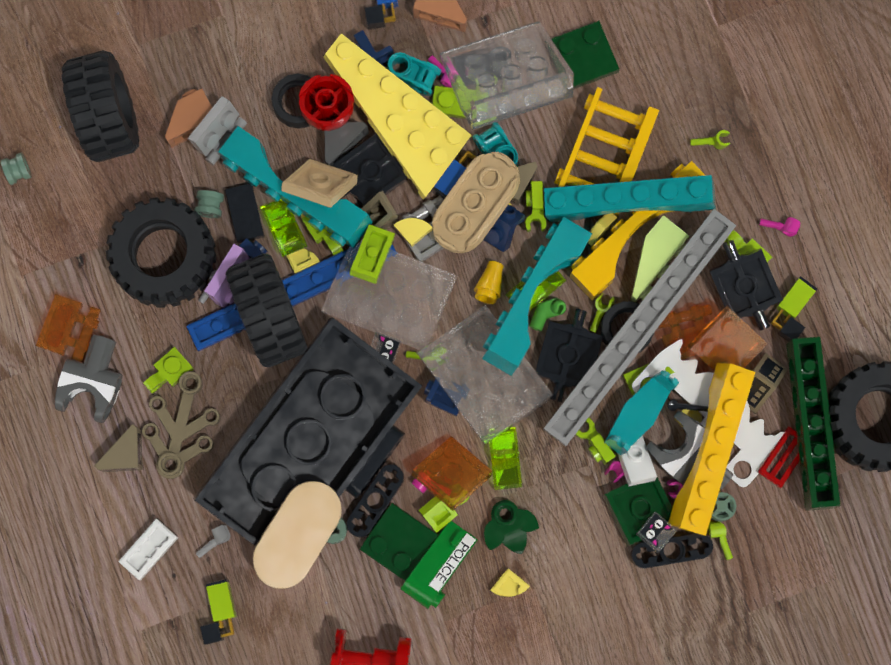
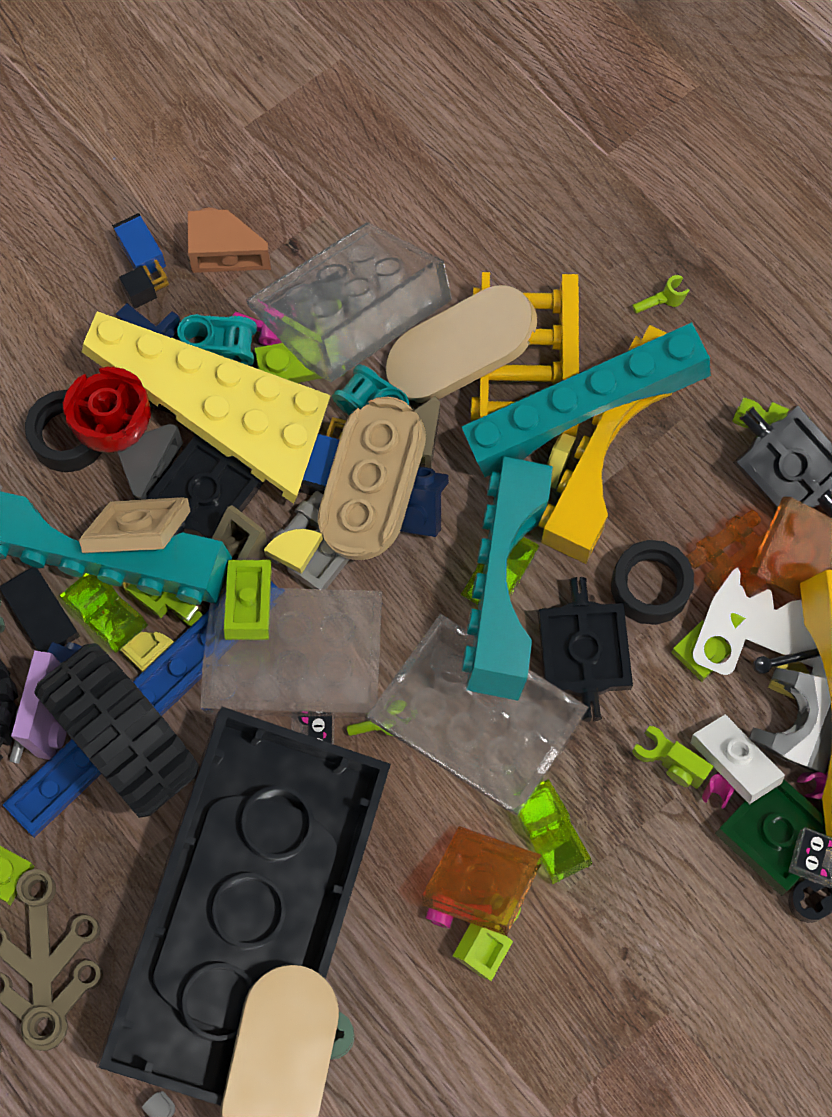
camera: 25 degrees left, 10 degrees down
black beam [345,425,405,499] -> none
black beam [347,464,404,538] -> none
dark green plate [359,503,438,581] -> none
green door [400,521,478,609] -> none
dark blue bracket [423,375,469,417] -> none
yellow cone [474,261,504,304] -> none
dark green plate [484,500,539,554] -> none
light yellow tile [490,569,530,597] -> none
lime plate [525,181,546,232] -> none
bright green arm [529,298,566,332] -> none
light grey plate [543,209,736,447] -> none
dark green plate [549,20,620,91] -> none
lime hand [590,293,615,333] -> none
teal piece [604,370,679,455] -> none
yellowish green slope [630,215,689,302] -> none
dark pink hand [760,217,801,237] -> none
none -> tan tile [386,285,537,403]

